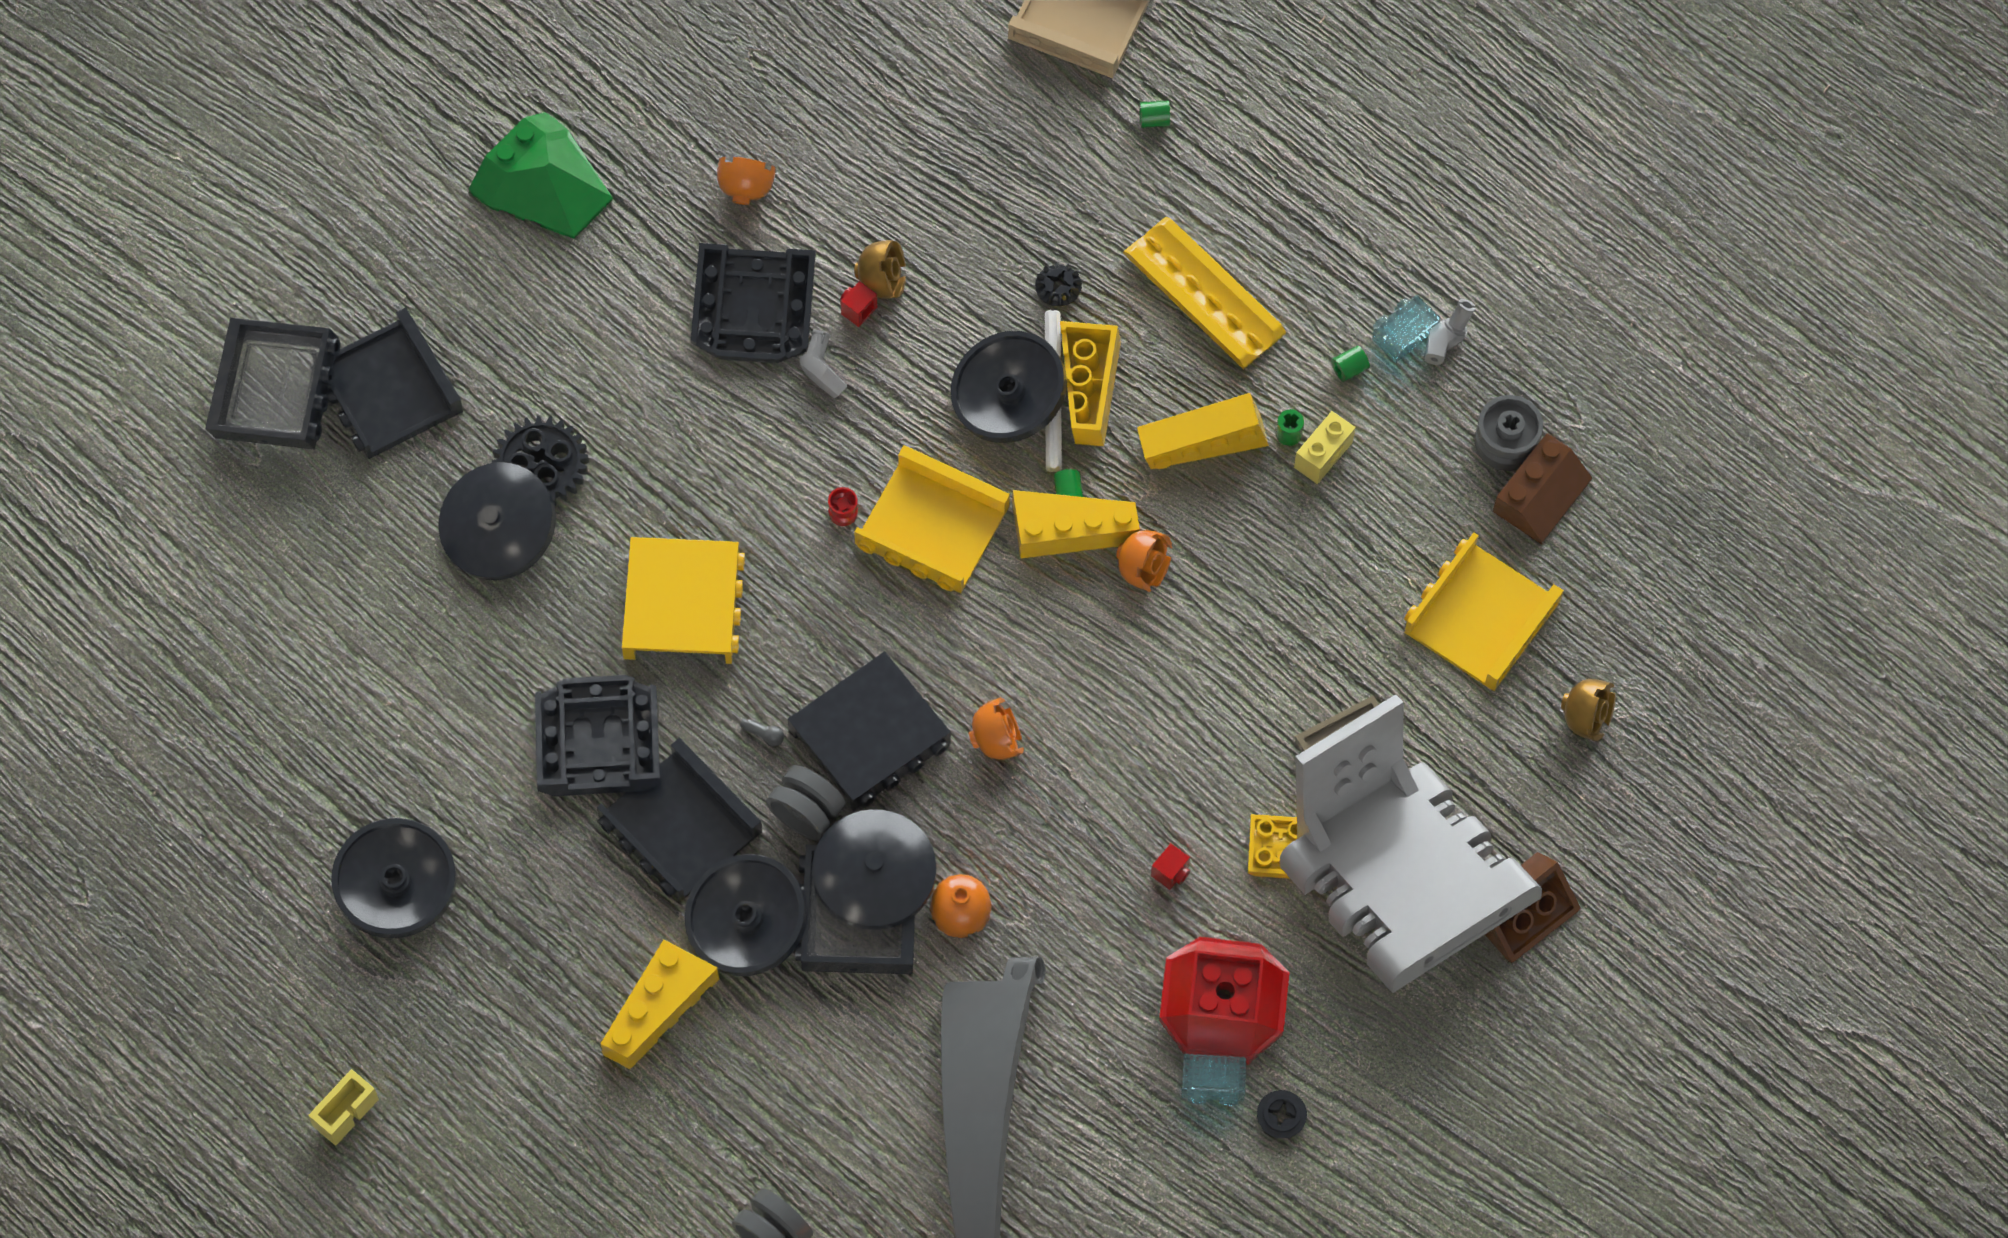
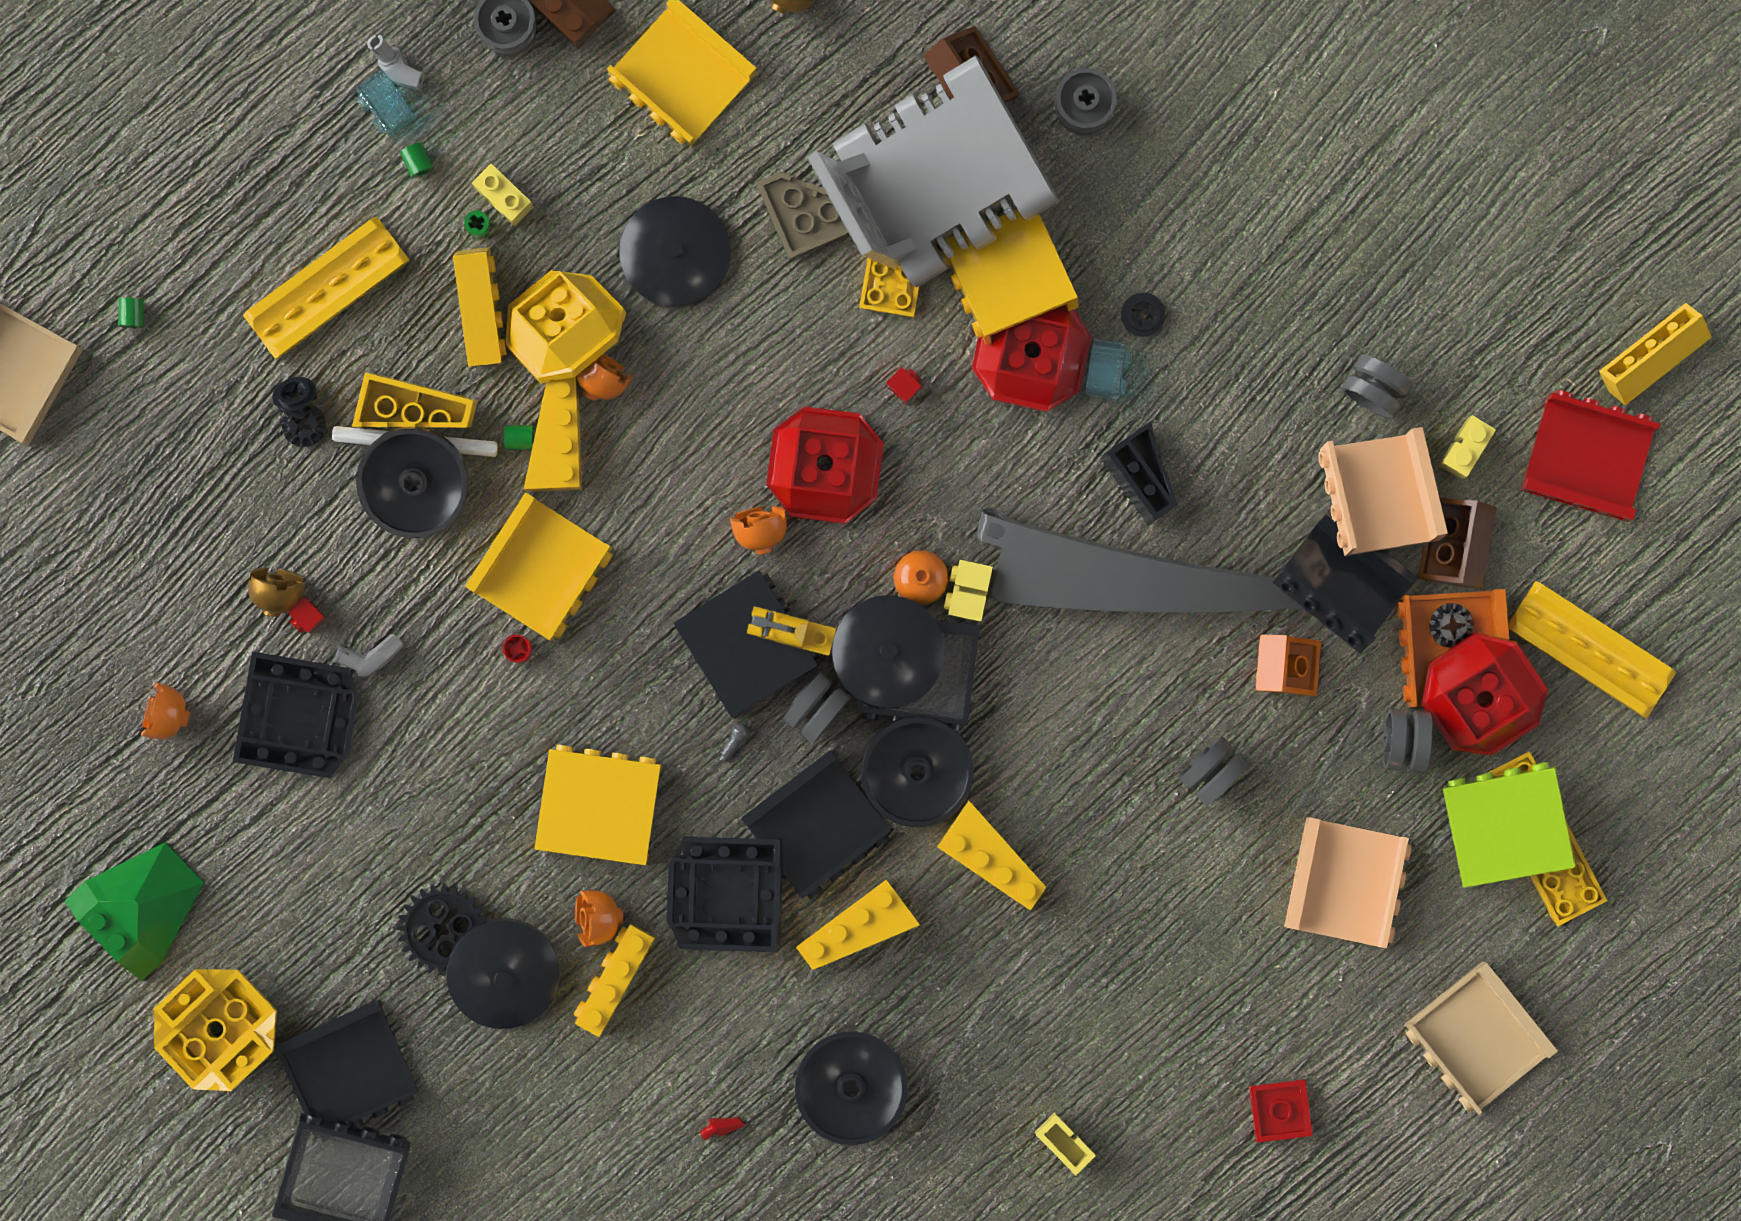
camera: 85 degrees left, 20 degrees up
none -> yellow piece [154,969,277,1091]
none -> black gear [272,377,317,415]
none -> yellow piece [506,270,627,384]
none -> yellow brick [573,924,656,1037]
none -> orange cylinder [575,890,623,947]
none -> black dish [620,196,731,308]
none -> red bar [699,1117,746,1141]
none -> yellow plate [747,606,836,656]
none -> red piece [766,407,884,524]
none -> yellow wedge [796,880,920,970]
none -> yellow panel [940,209,1079,346]
none -> light yellow piece [944,560,993,623]
none -> dark grey wheel [1054,68,1117,135]
none -> black wedge [1100,421,1177,526]

